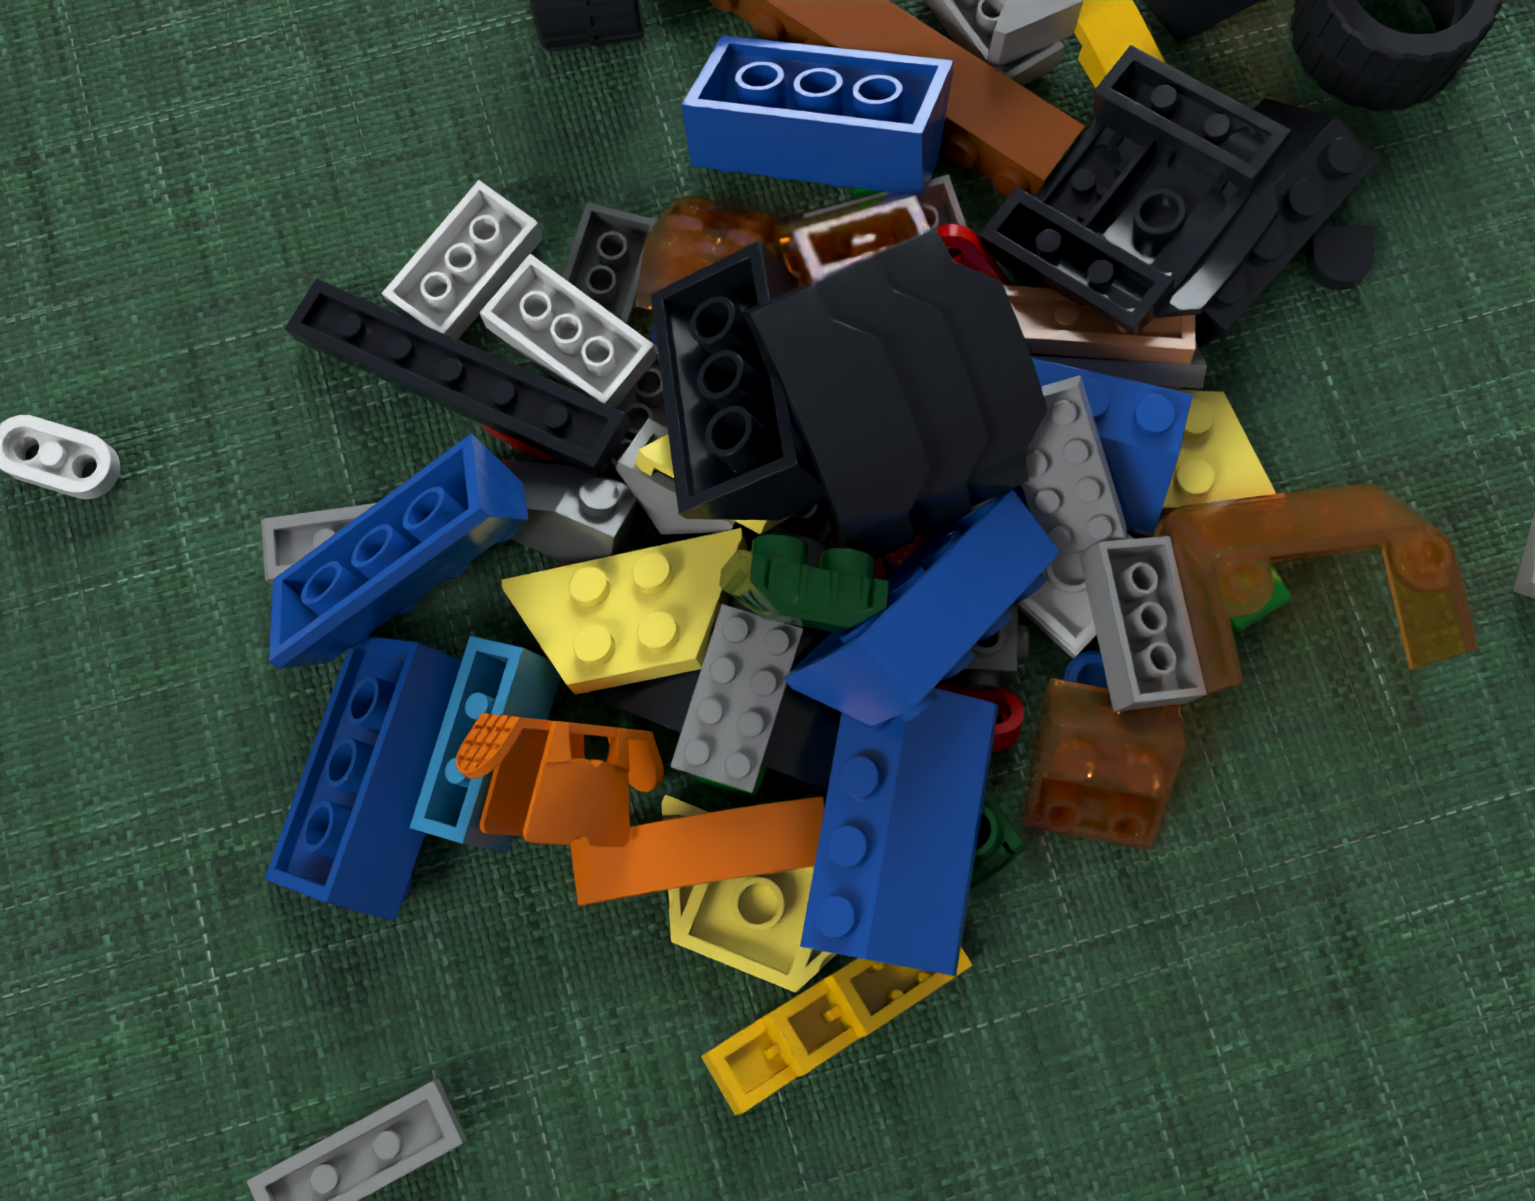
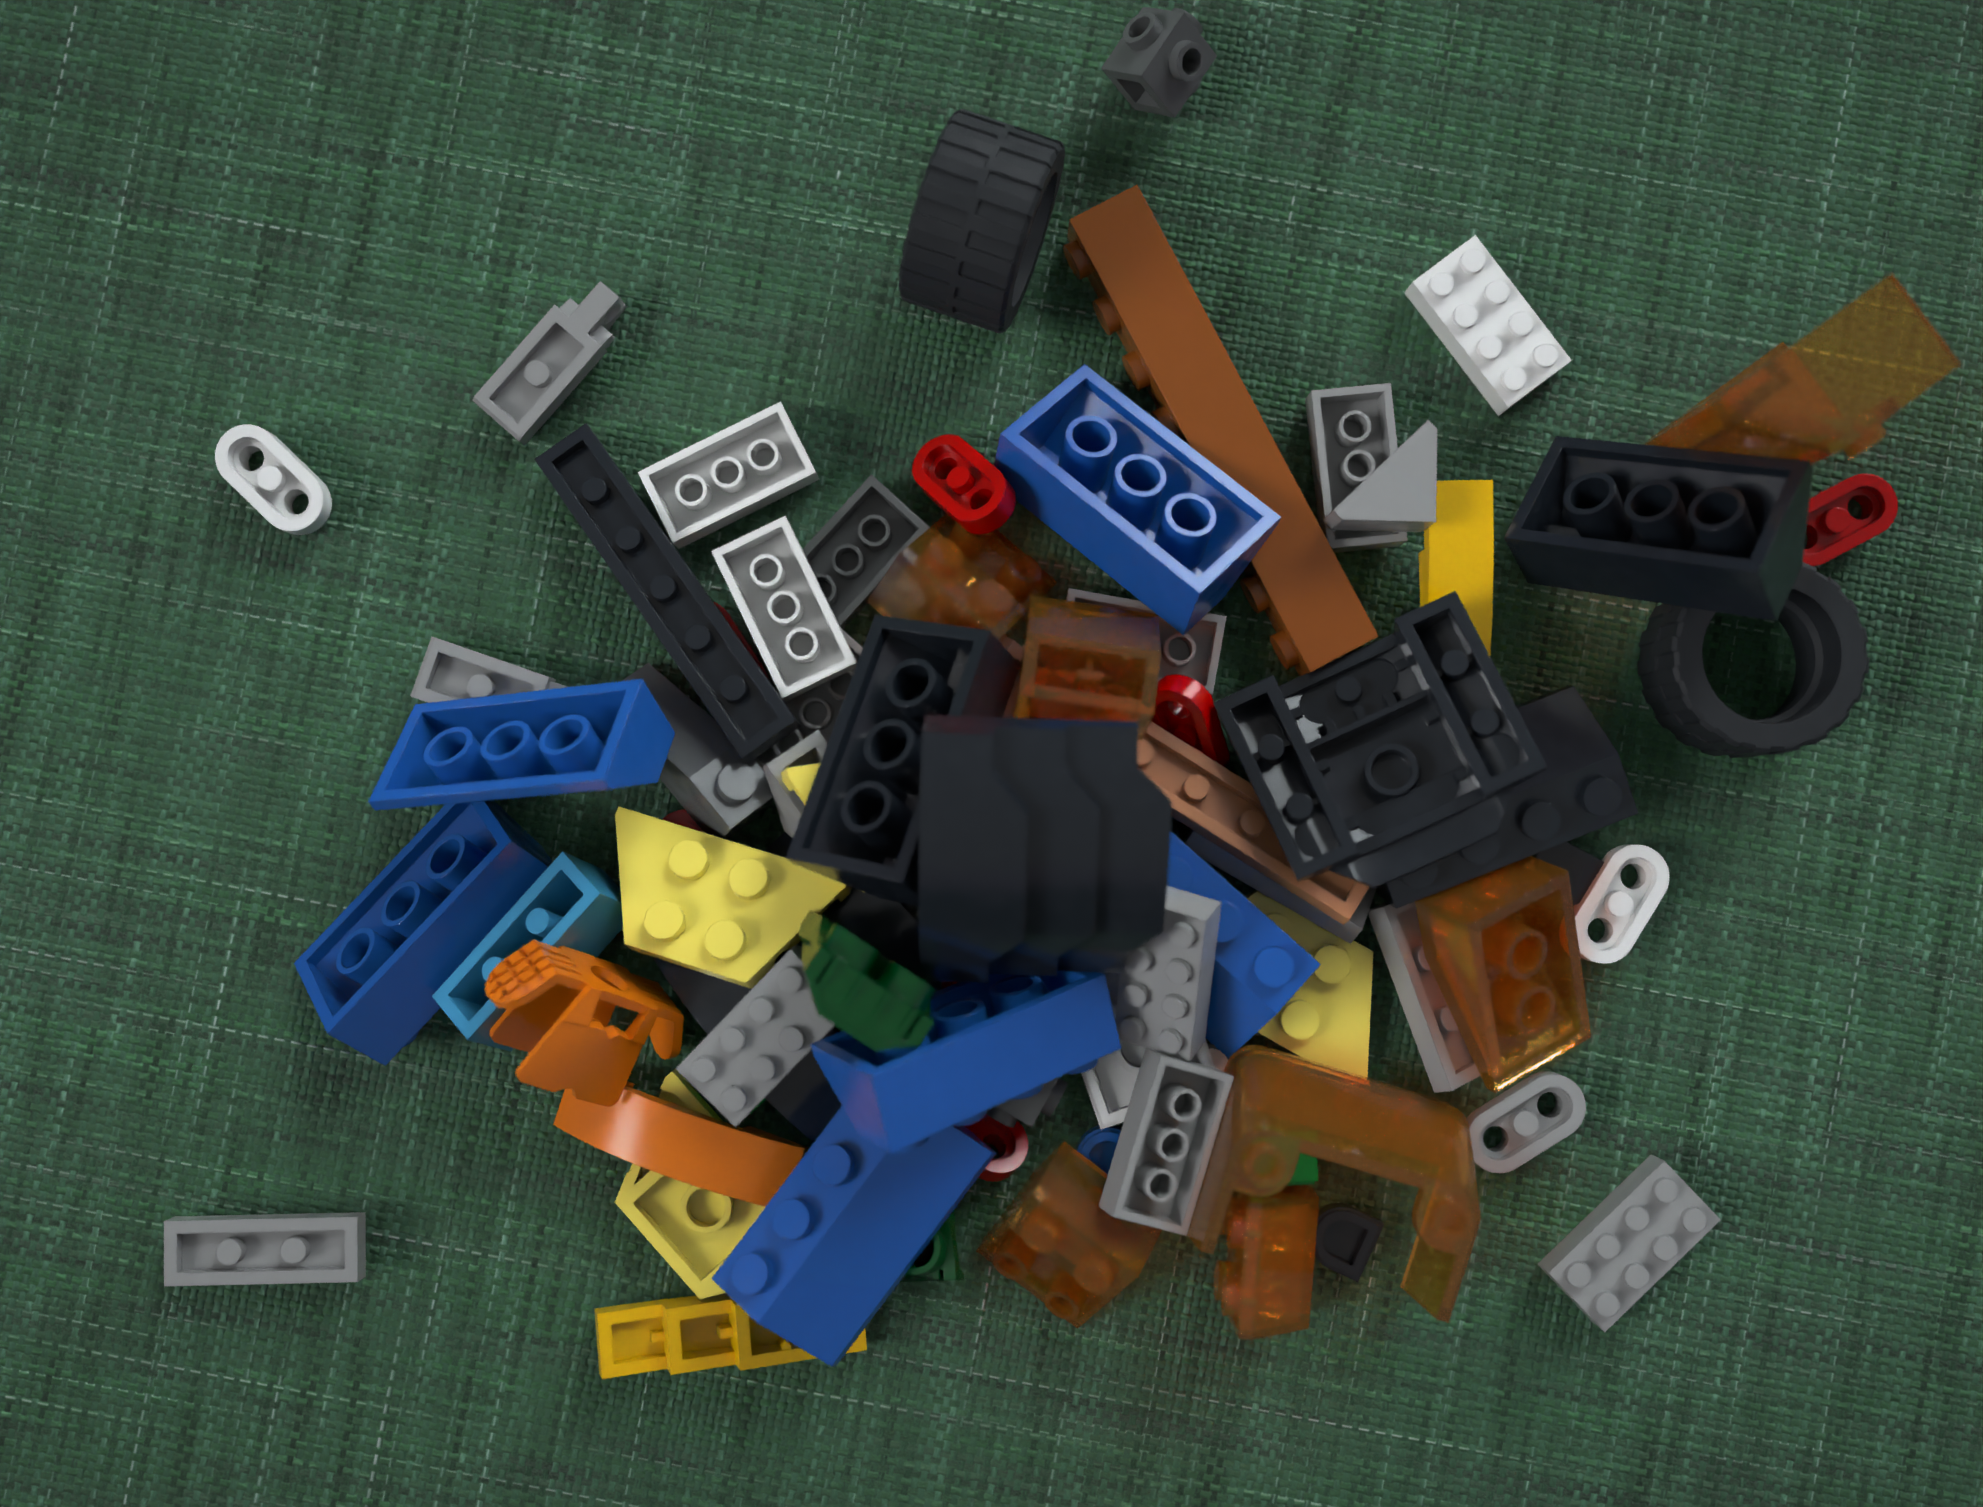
camera: 30 degrees right, 10 degrees up
none -> light grey hinge [472,281,627,445]
none -> red plate [912,434,1016,534]
none -> clear orange slope [1214,1178,1319,1340]
none -> black tile [1307,1203,1385,1282]
none -> light grey plate [1368,895,1495,1093]
none -> clear orange slope [1415,856,1591,1093]
none -> light grey plate [1461,1071,1586,1173]
none -> white plate [1565,844,1670,964]

